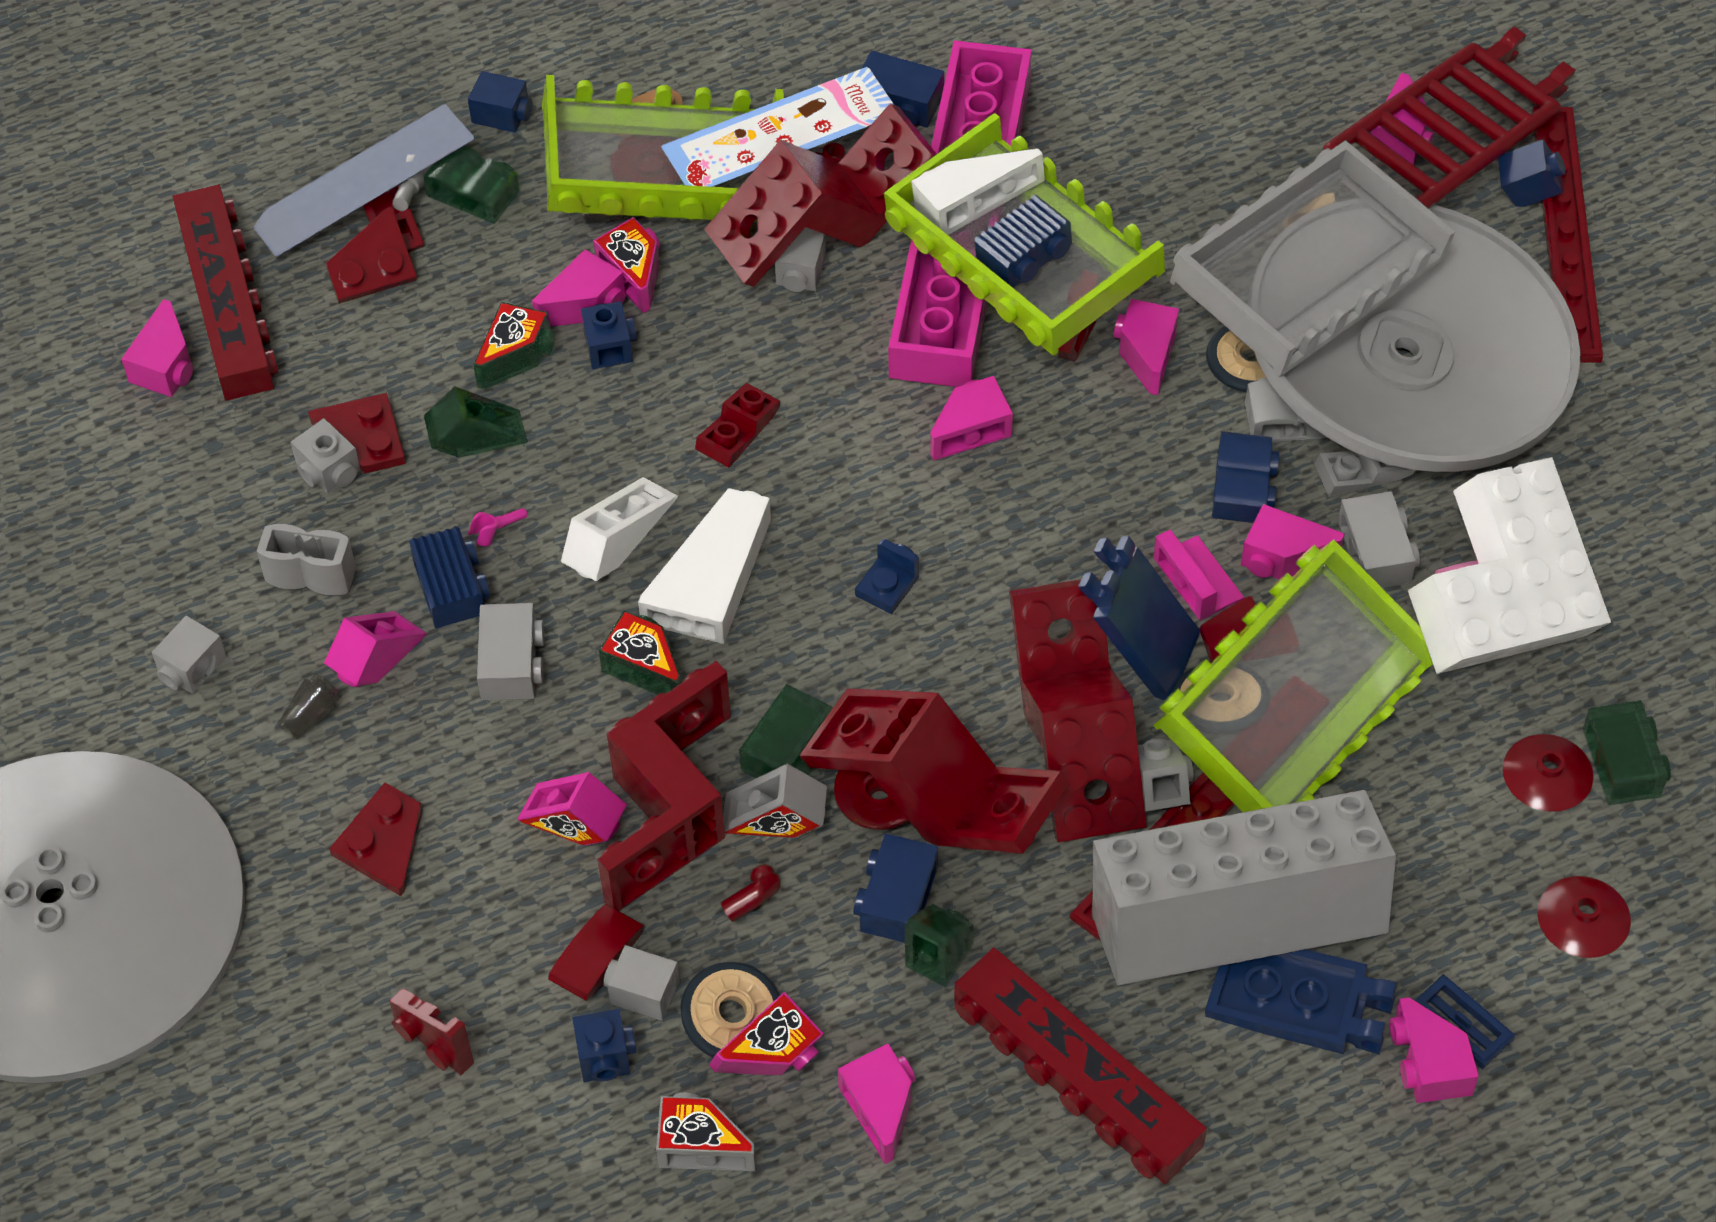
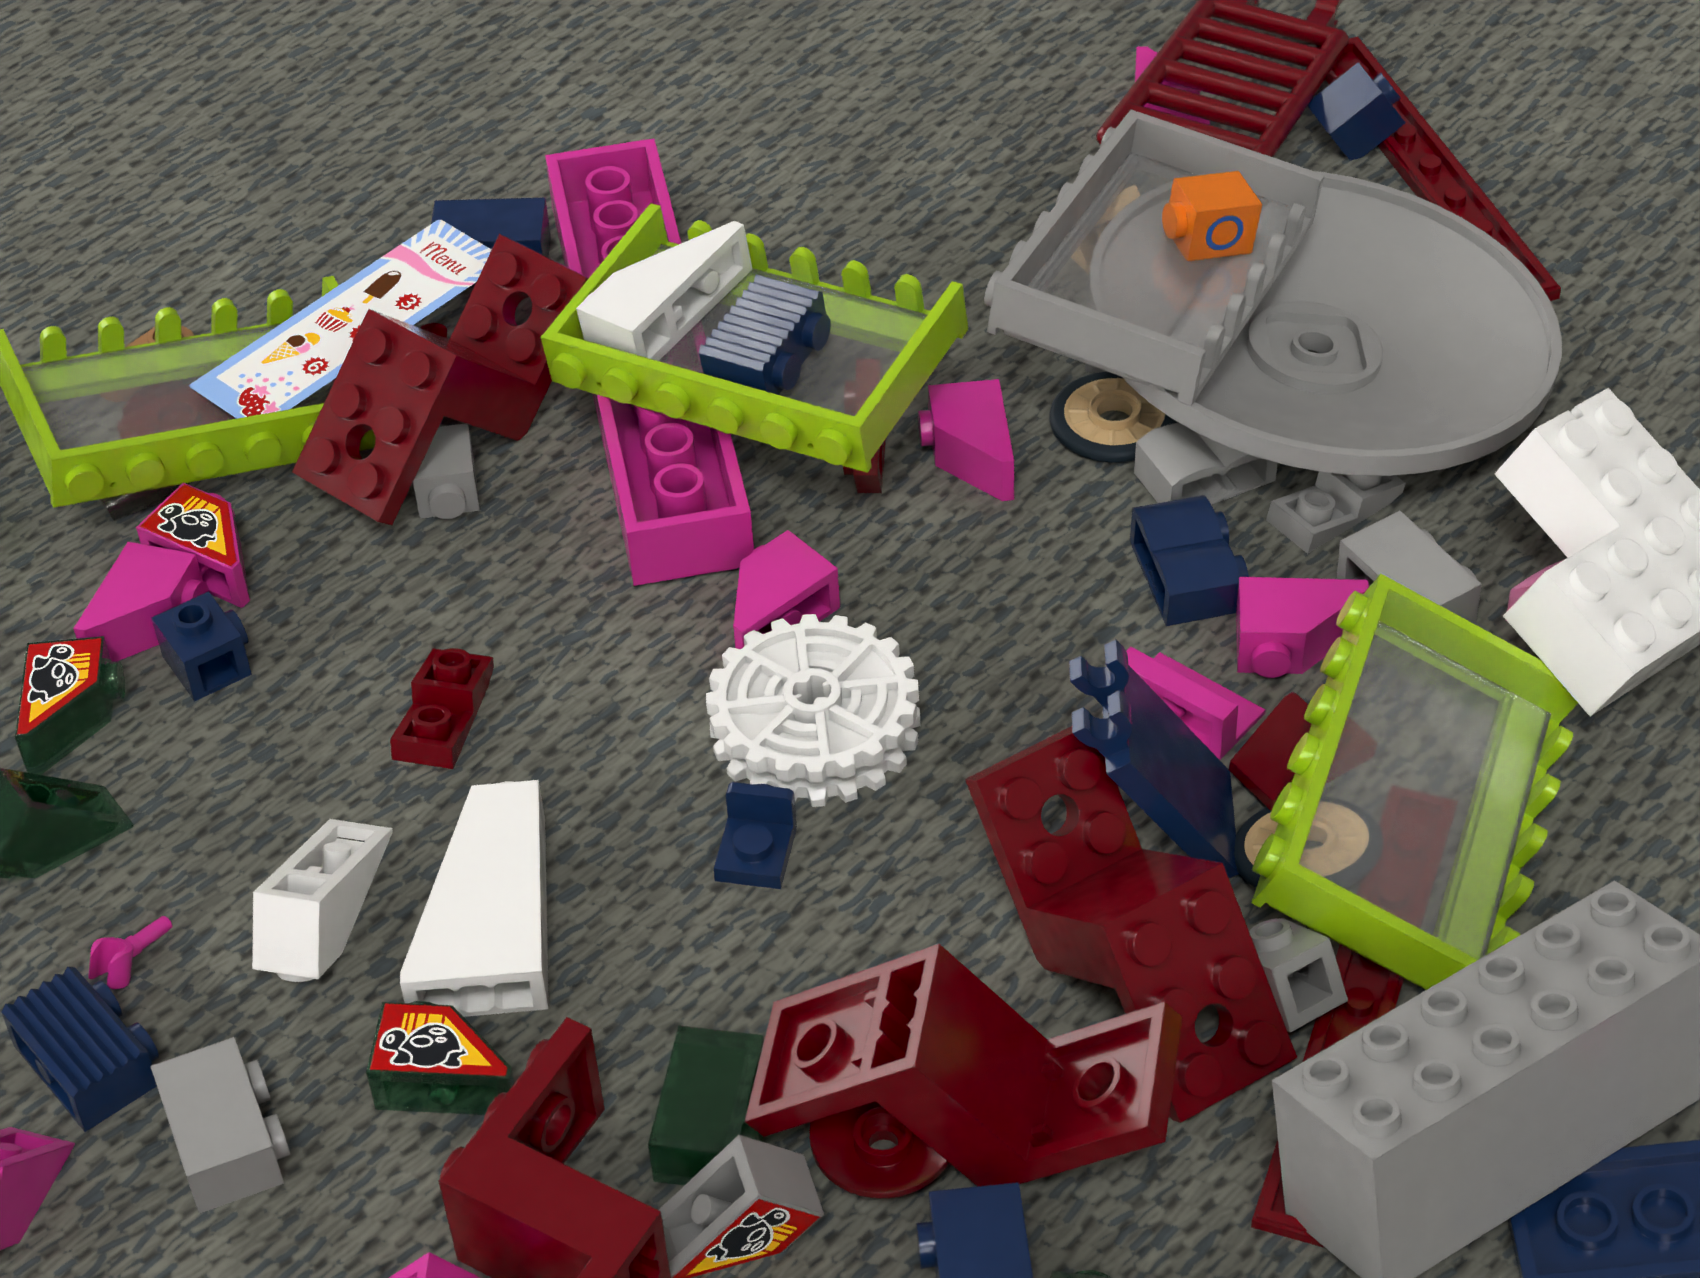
camera: 20 degrees left, 10 degrees down
none -> white piece [706,614,921,807]
none -> orange brick [1162,171,1262,261]

